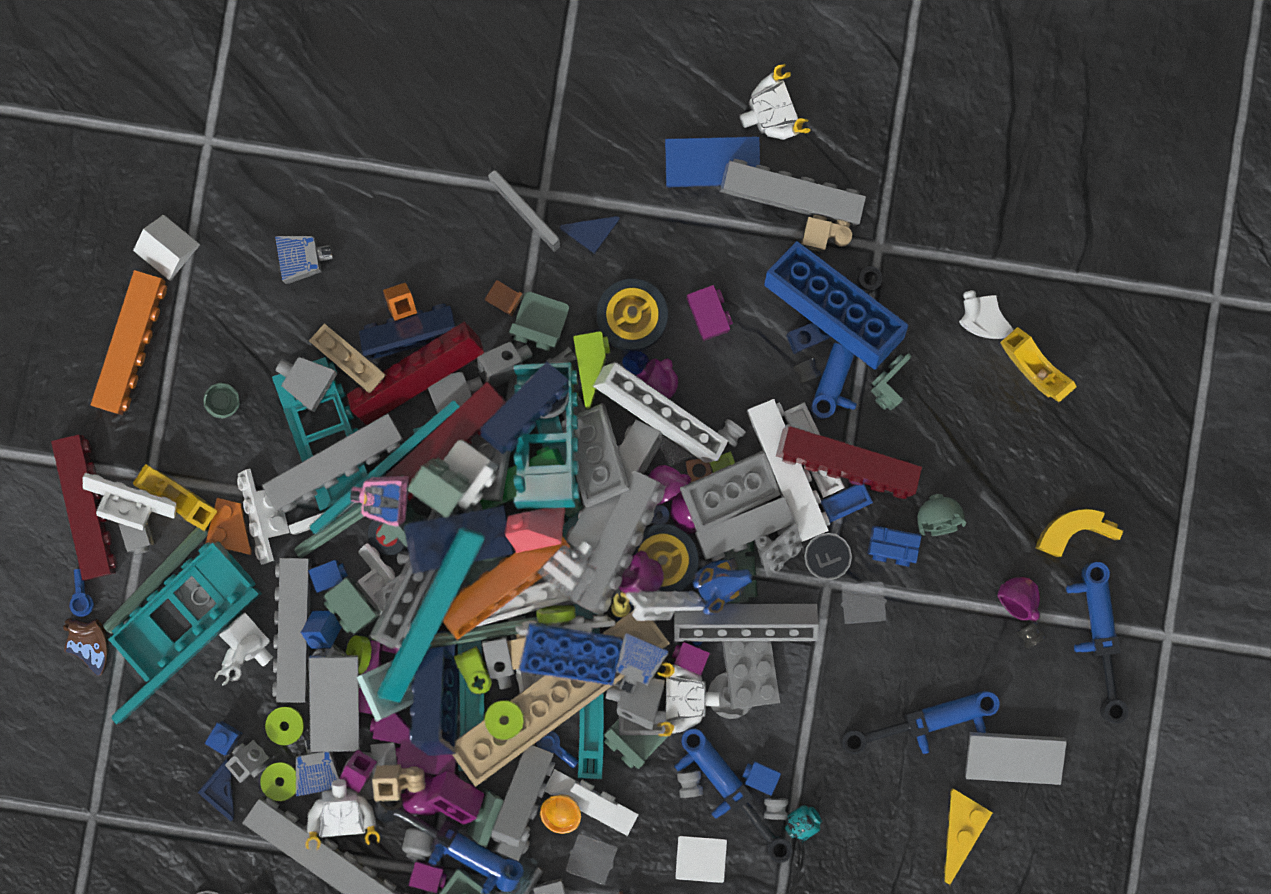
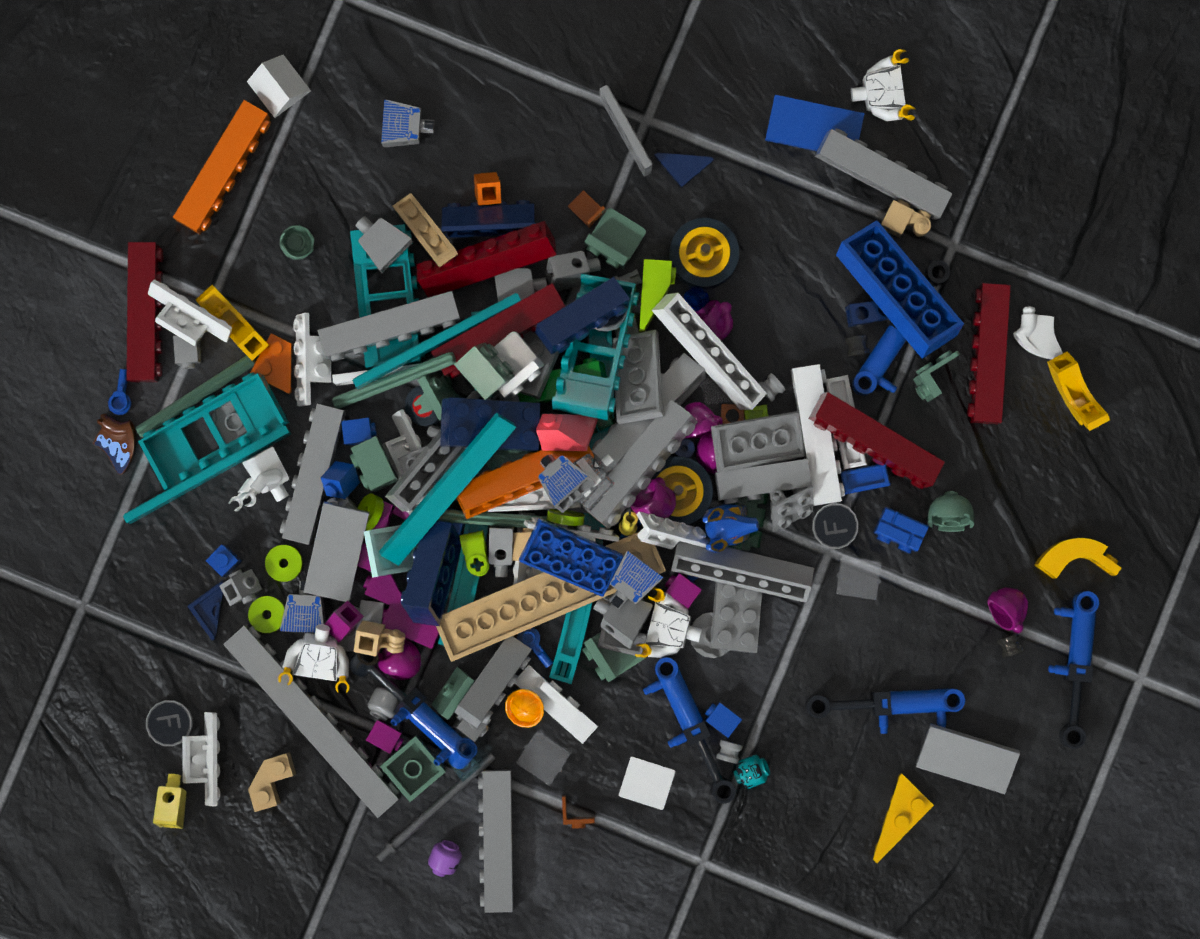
camera: 15 degrees right, 0 degrees up
torso [350,476,409,526] -> none
magenta brick [426,771,484,825] -> none
lime piece [485,700,524,740] -> none
light grey wheel [677,770,704,798] -> none
magenta brick [687,285,733,341] -> none
none -> light grey torso [538,455,596,513]
none -> dark red brick [967,283,1011,424]

